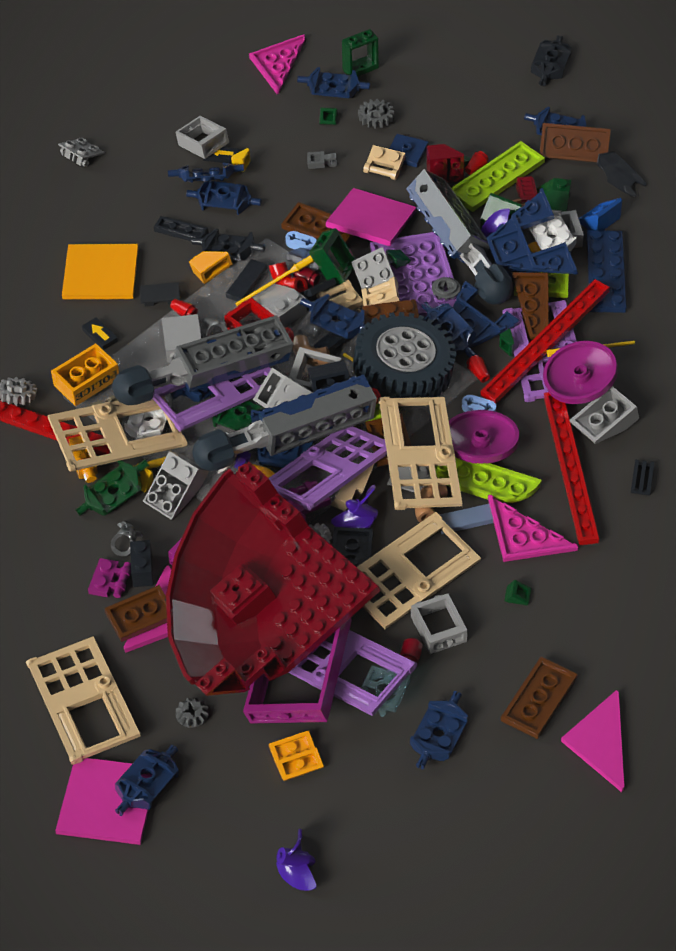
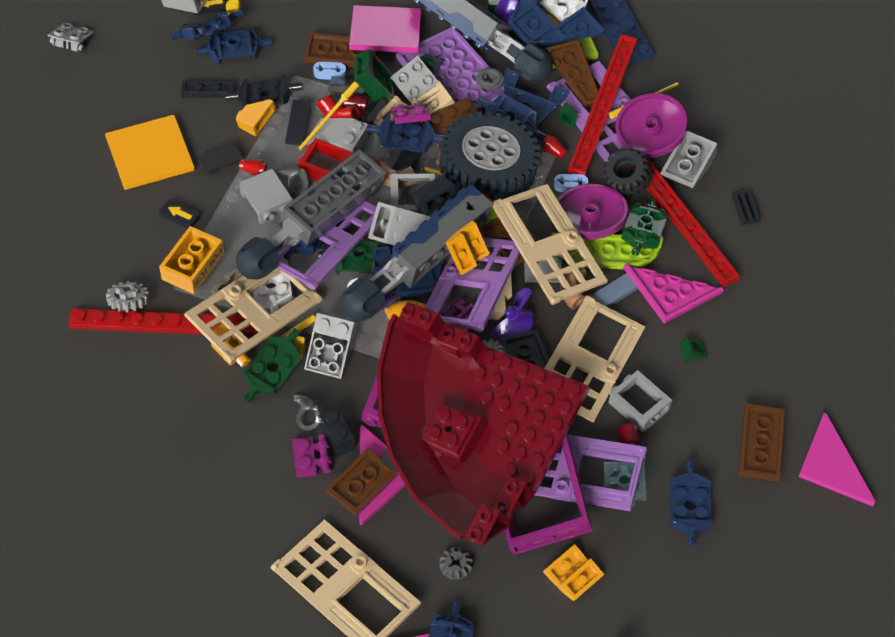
camera: 25 degrees left, 5 degrees up
none -> magenta plate [391,102,431,124]
none -> light orange slope [446,221,489,275]
none -> black tyre [603,148,652,198]
none -> dark green plate [621,198,668,256]

